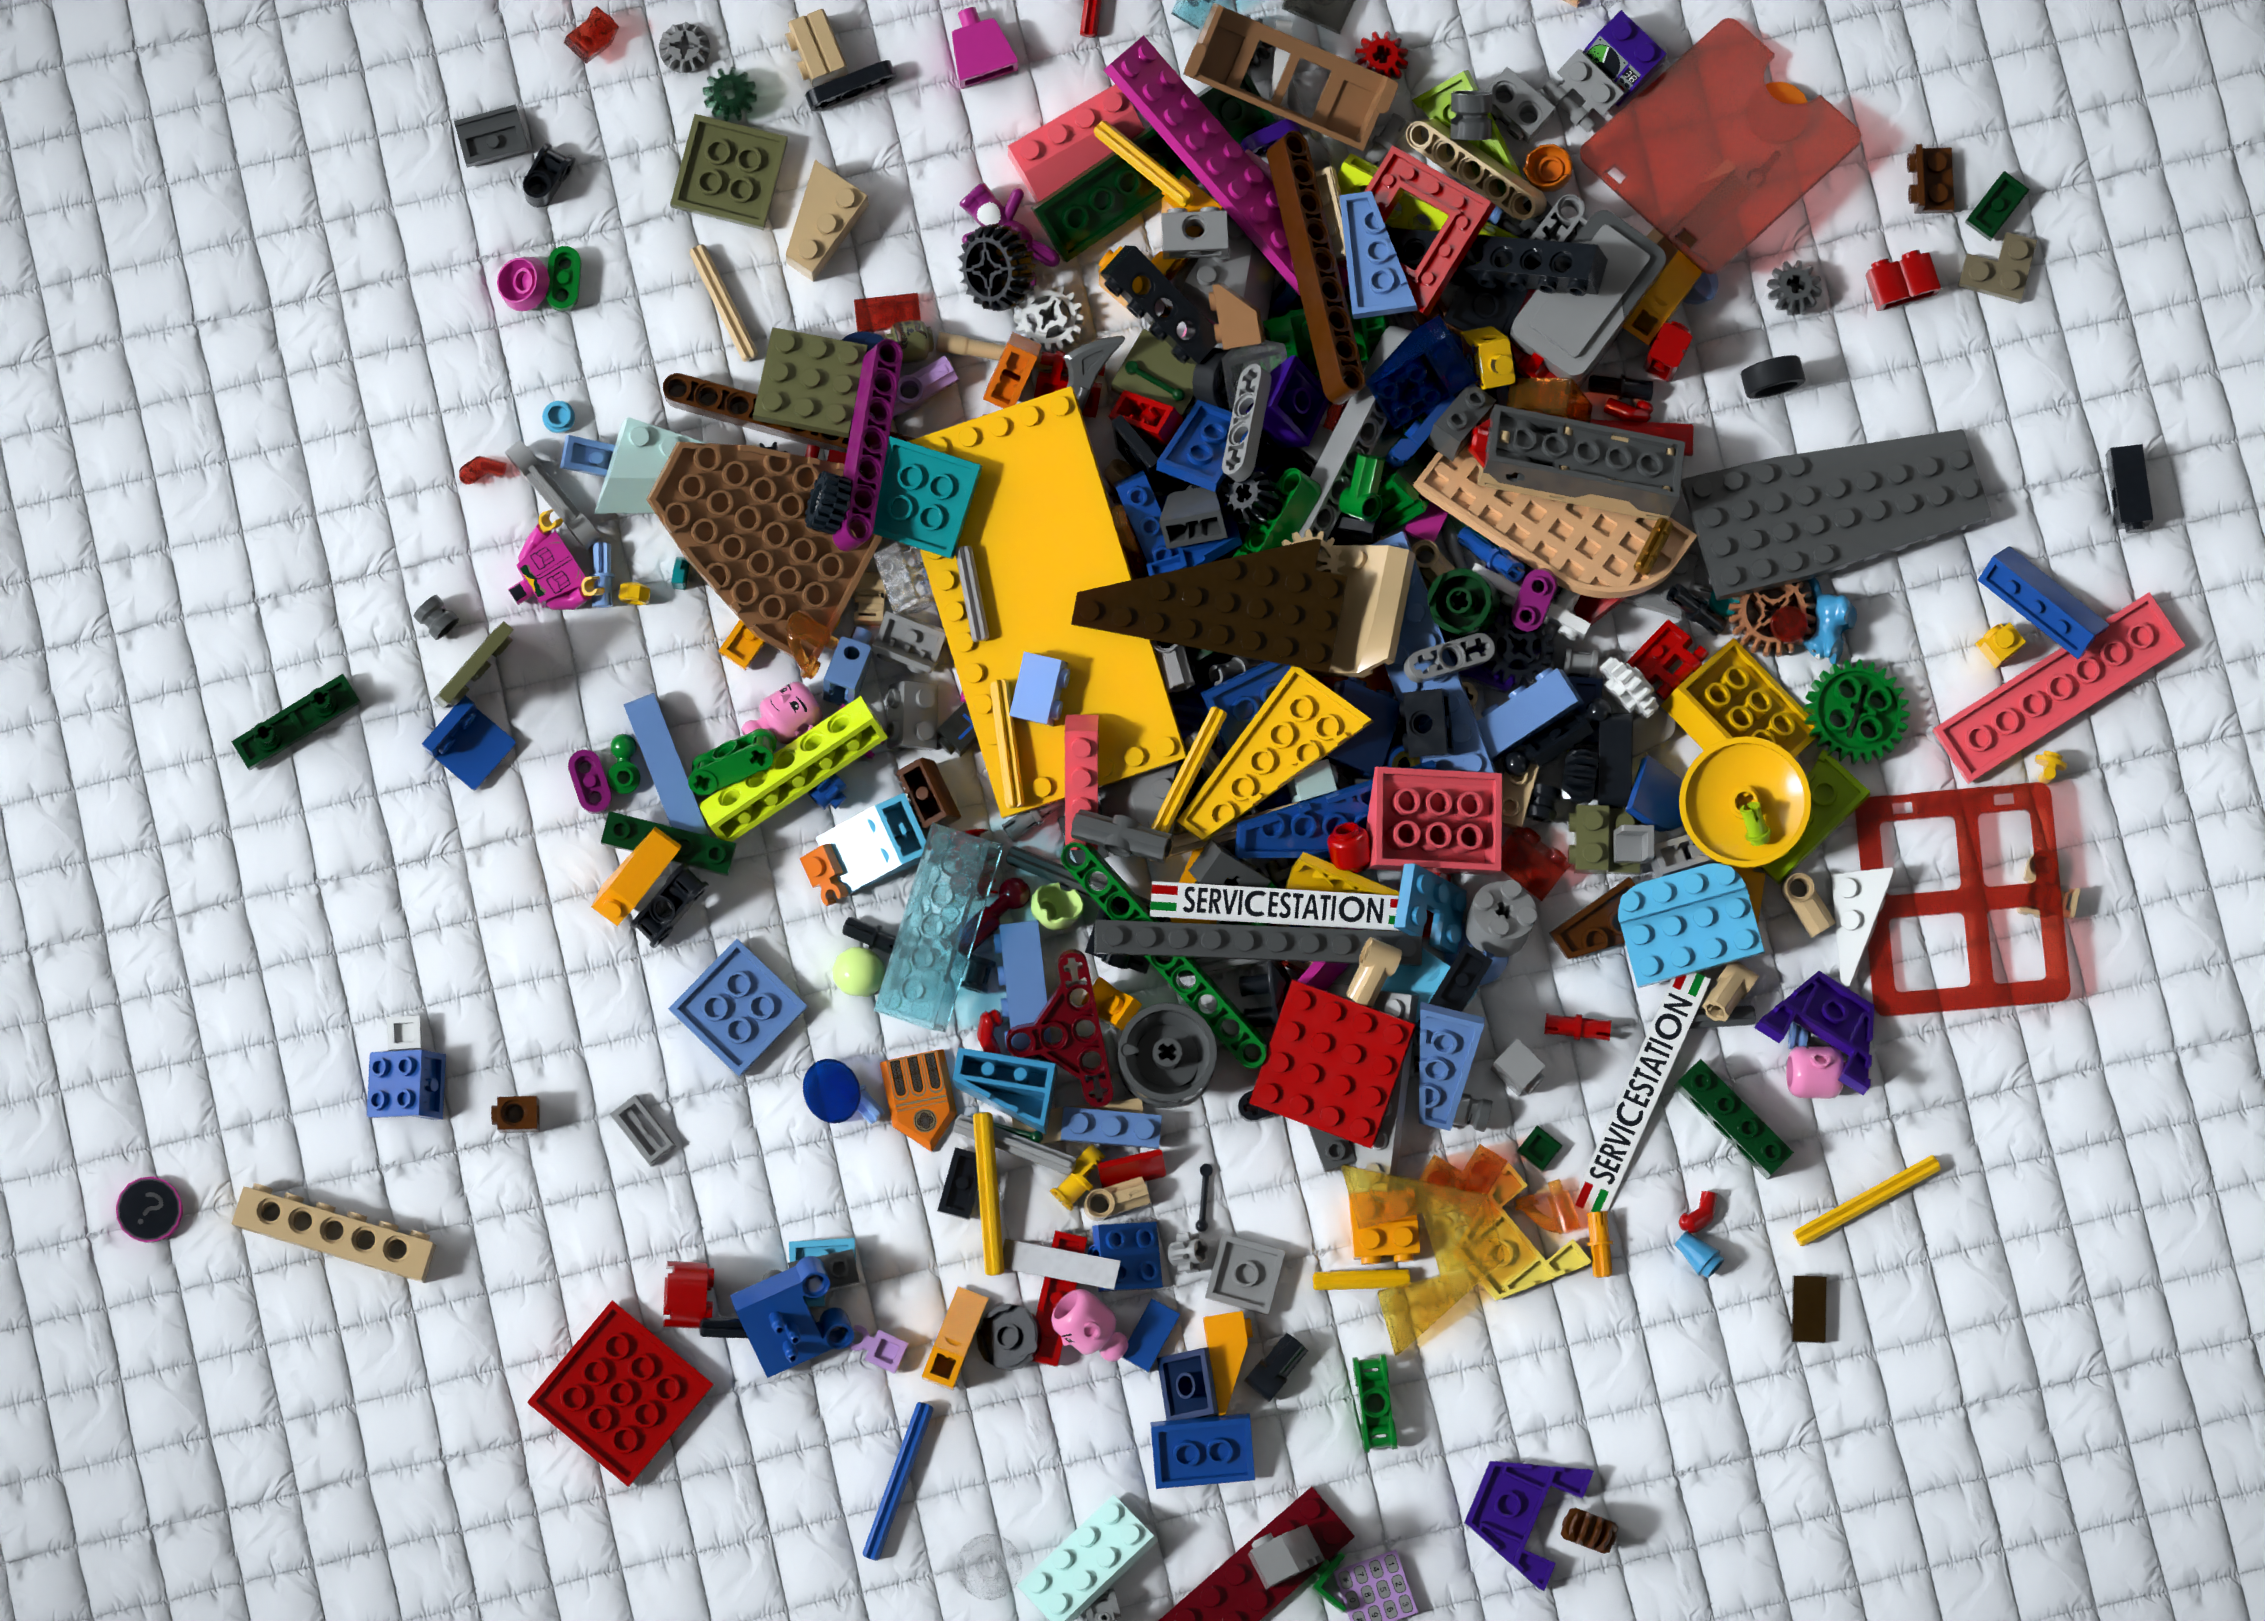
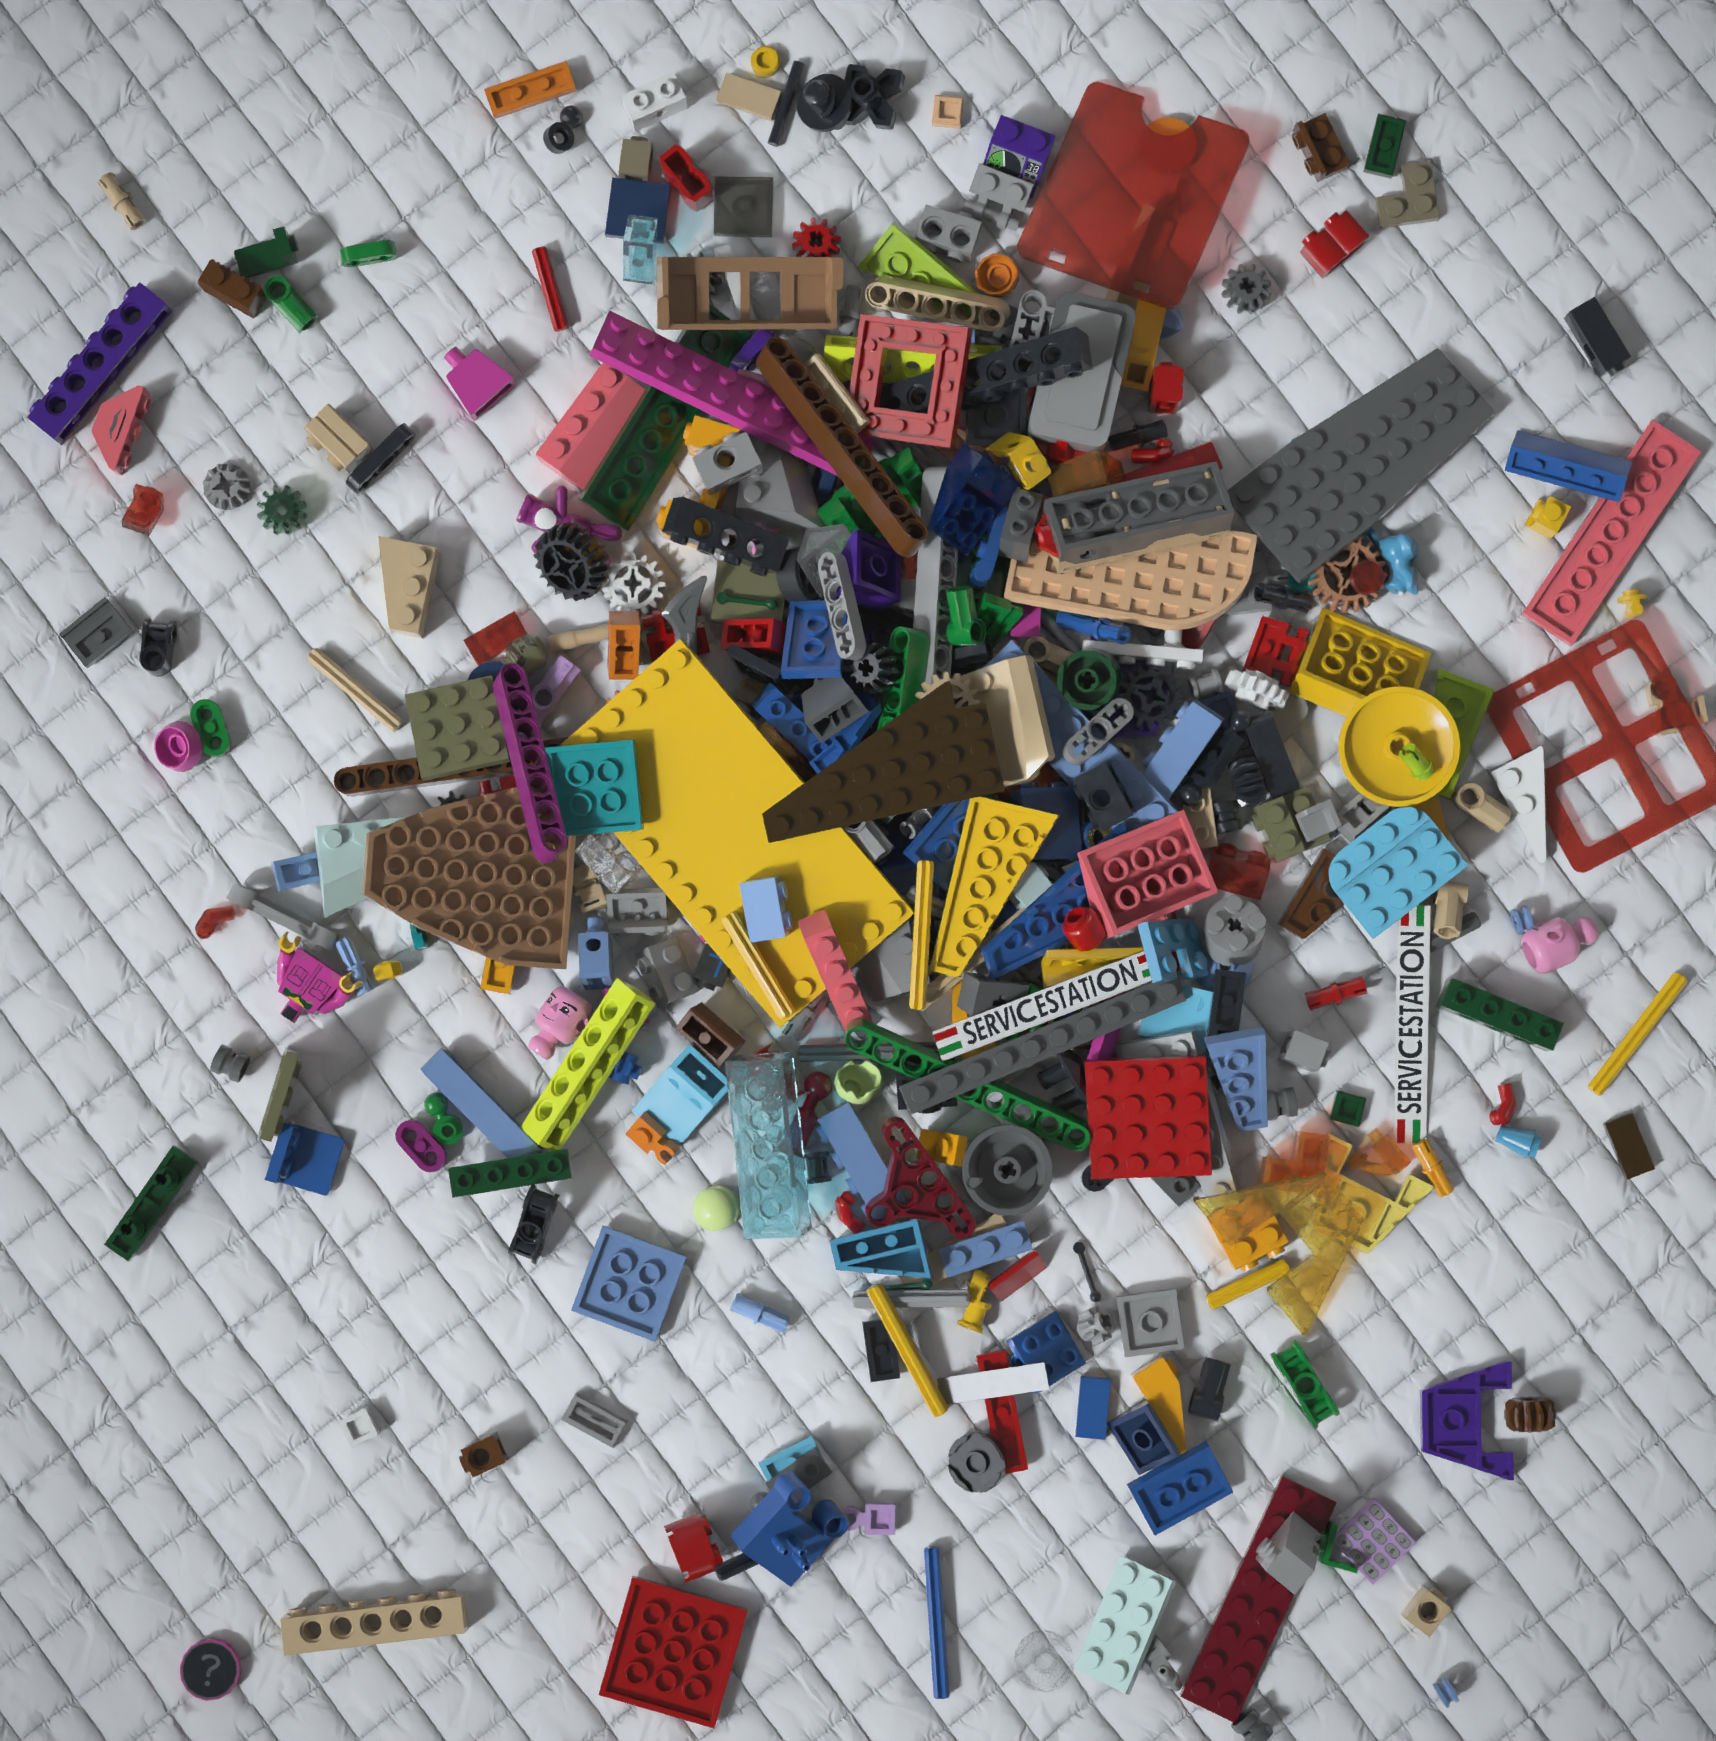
camera: 15 degrees left, 5 degrees up
blue bracket [367,1049,446,1120] -> none
medium azure plate [542,401,575,433] -> none
light orange slope [591,826,681,926] -> none
olive plate [670,114,788,230] -> none
green piece [688,728,777,795] -> none
clear orange plant [785,610,839,679] -> none
clear blue piece [803,1059,861,1123] -> none
black bush [805,471,851,535] -> none
black axle [842,917,908,959] -> none
orange tile [880,1049,957,1152] -> none
light orange slope [922,1286,989,1391] -> none
light grey axle [955,546,989,642] -> none
bright pink piece [1051,1289,1129,1362] -> none
dark grey piece [1071,809,1174,863] -> none
tan piece [1083,1176,1151,1221] -> none
yellow axle [1094,121,1194,207] -> none
medium nougat slope [1209,283,1265,350] -> none
medium blue wing [1339,191,1418,319] -> none
tan piece [1346,937,1402,1007] -> none
dark grey wheel [1450,90,1493,140] -> none
magenta plate [1511,568,1558,632] -> none
blue tile [1625,755,1683,832] -> none
pearl gold axle [1634,518,1673,575] -> none
black tyre [1740,355,1806,399] -> none
dark purple wing [1754,971,1874,1095] -> none
green gear [1803,659,1910,765] -> none

